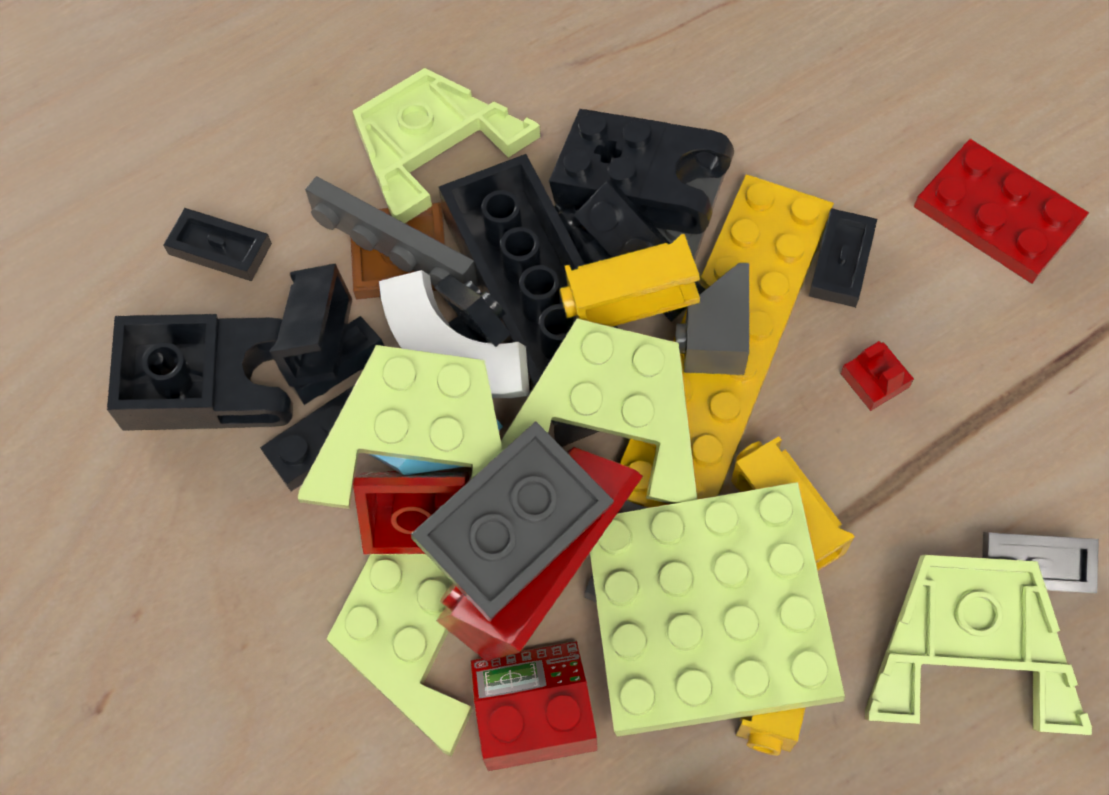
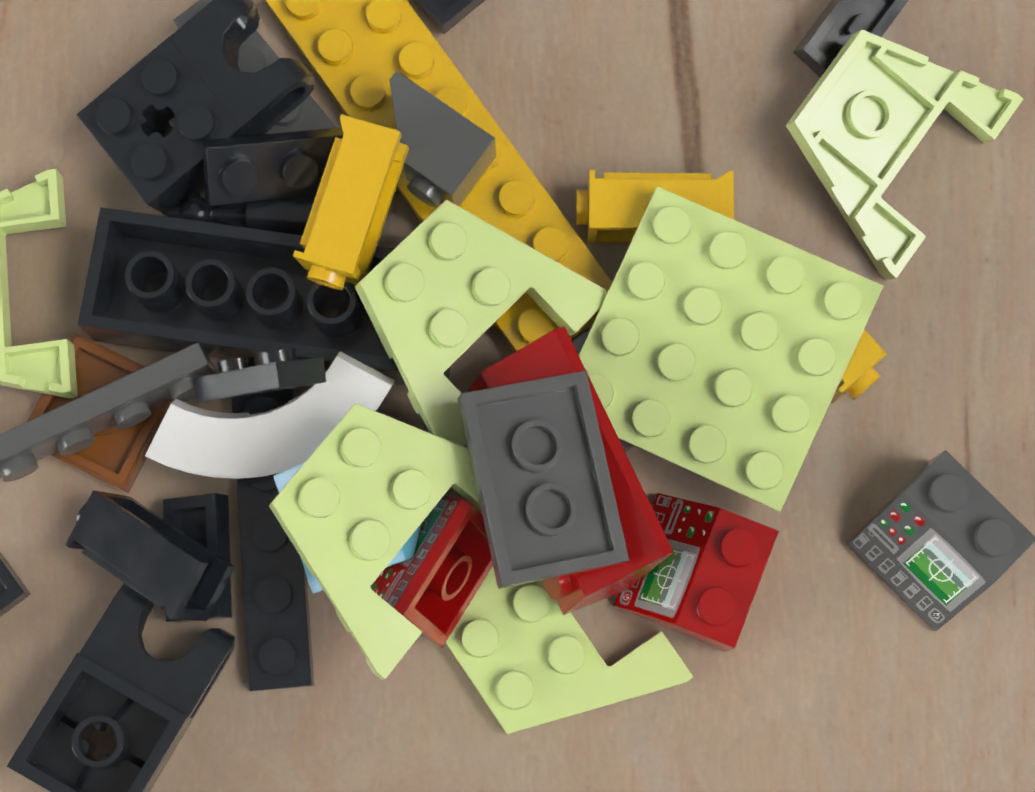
camera: 60 degrees left, 15 degrees up
red tile [840,341,914,411] -> none

